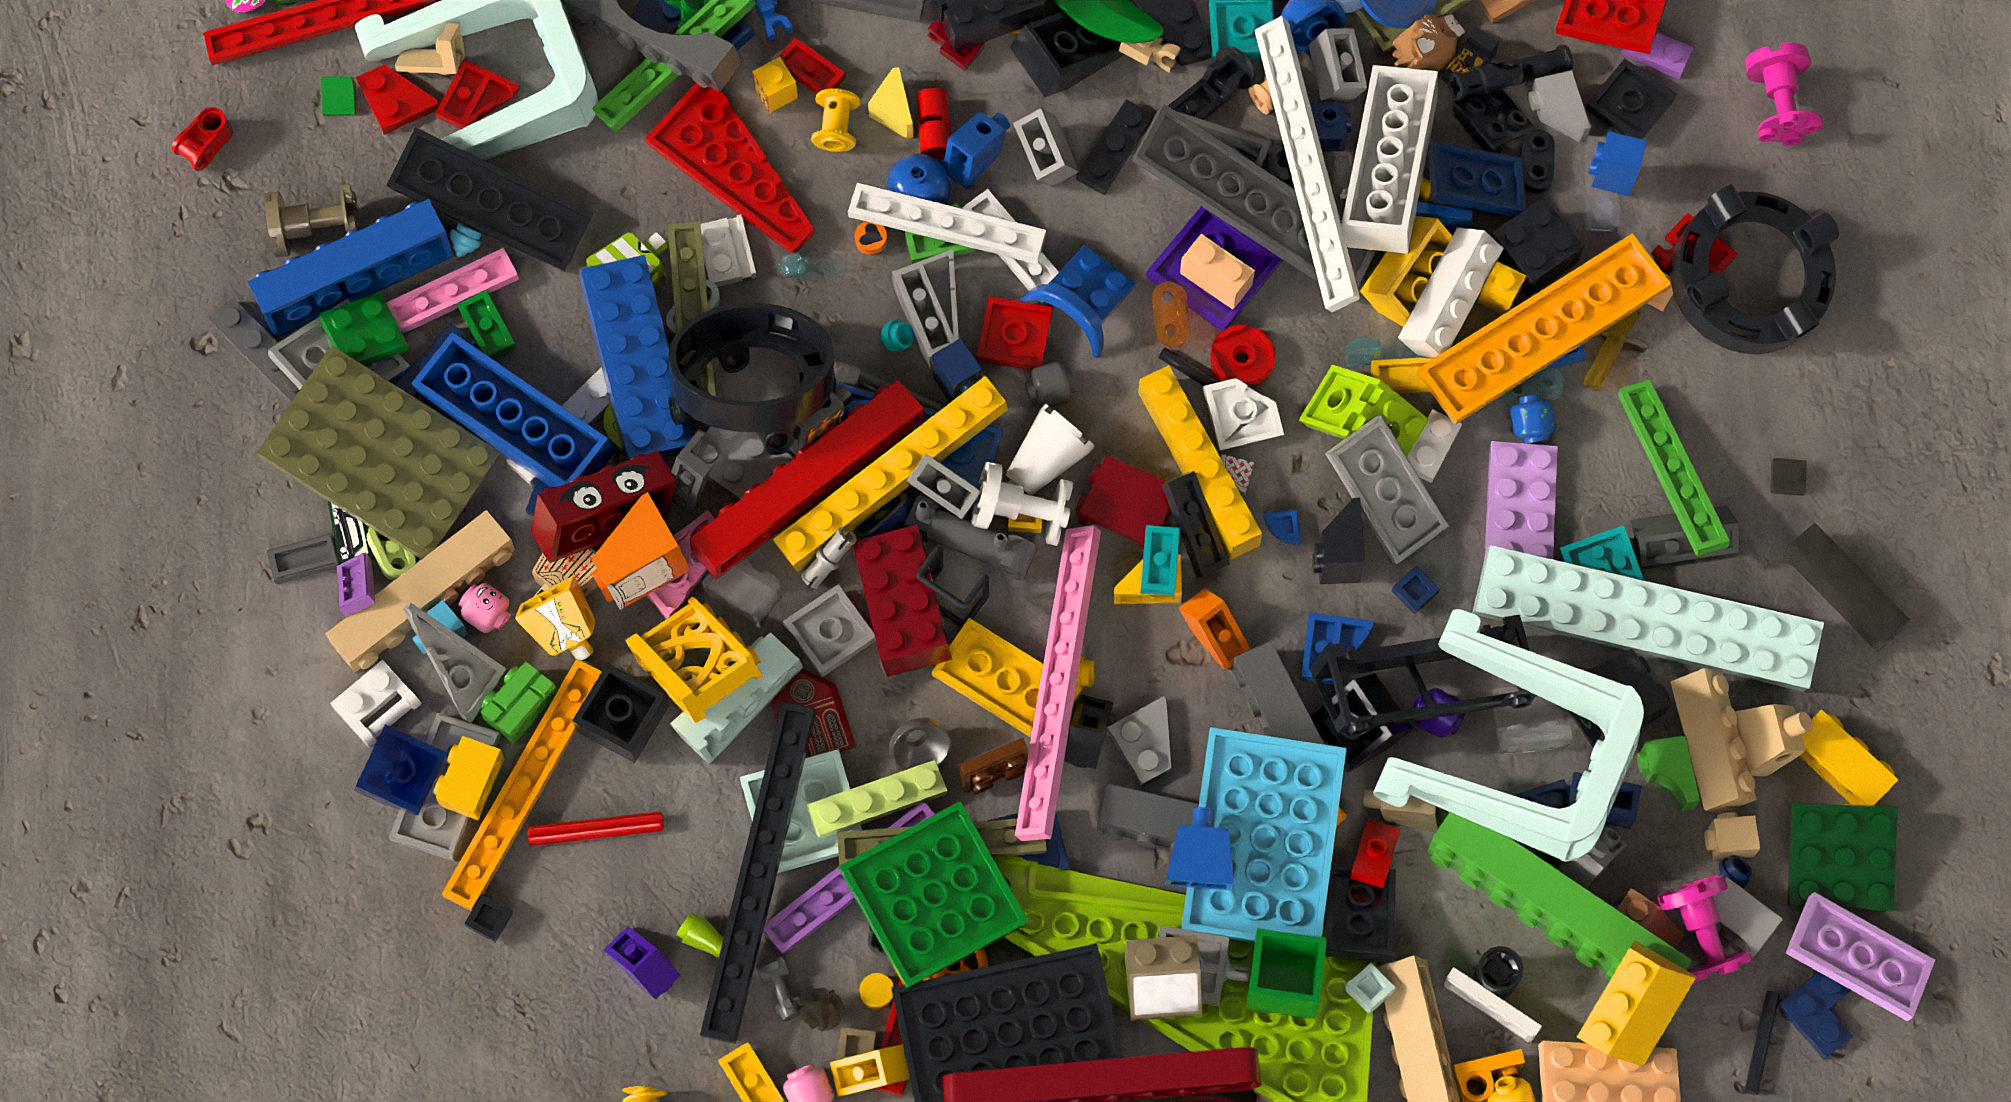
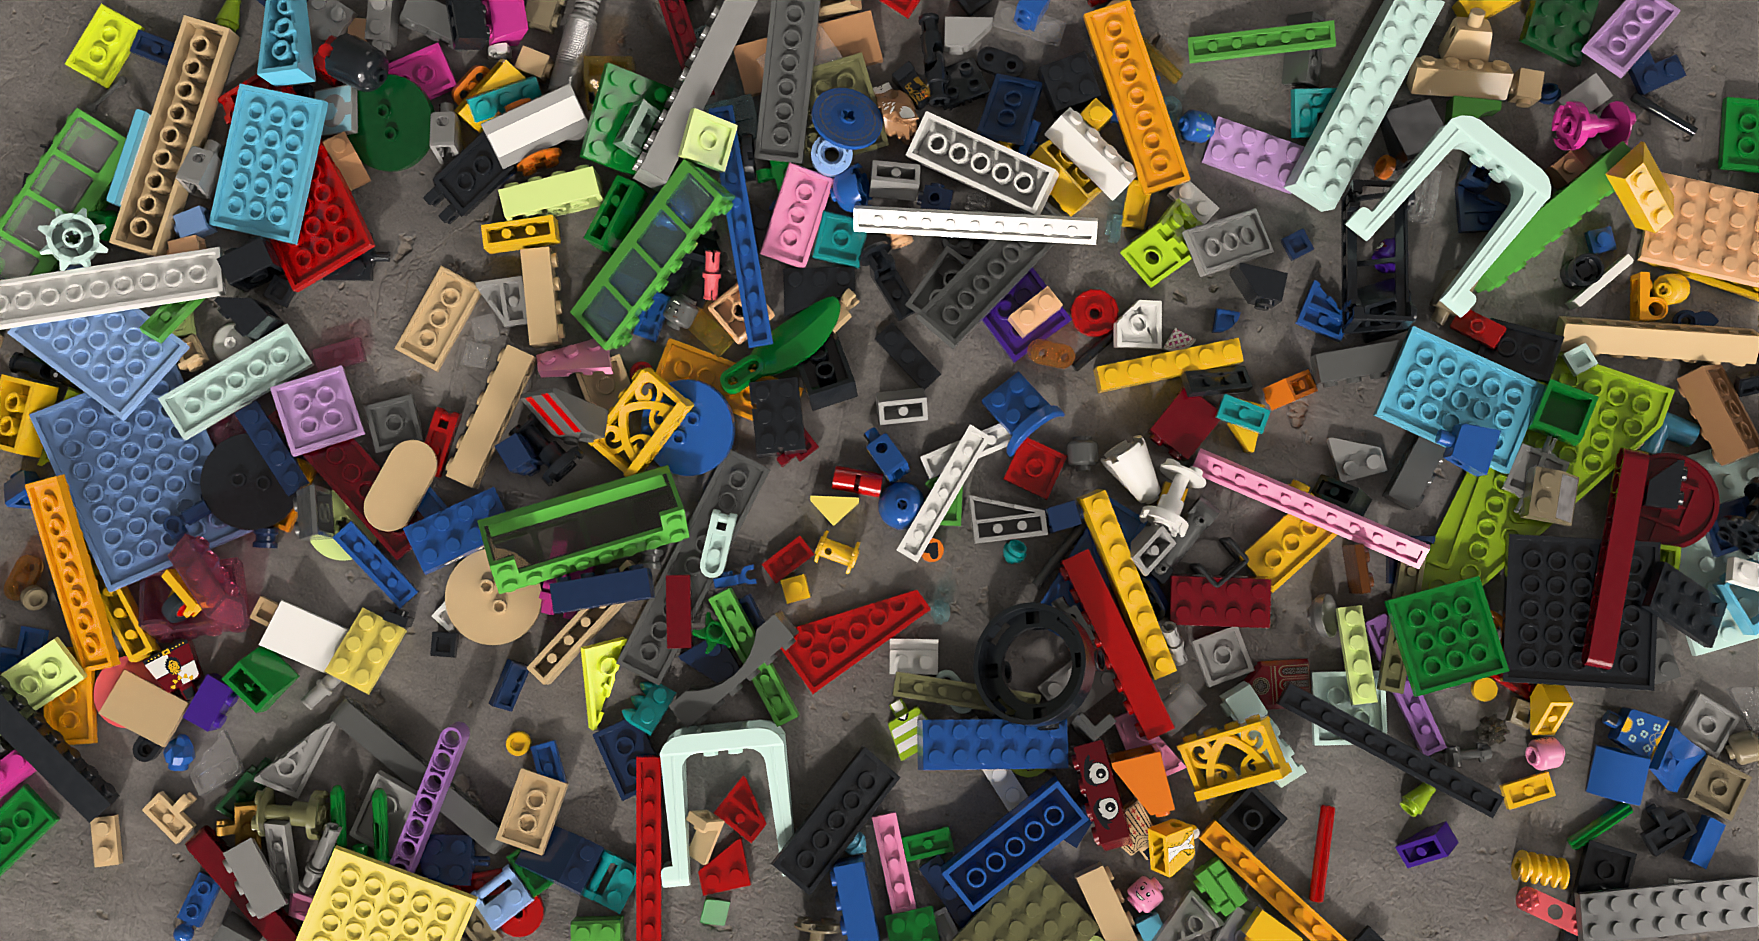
camera: 75 degrees left, 15 degrees up
none -> blue plate [1584,226,1617,255]

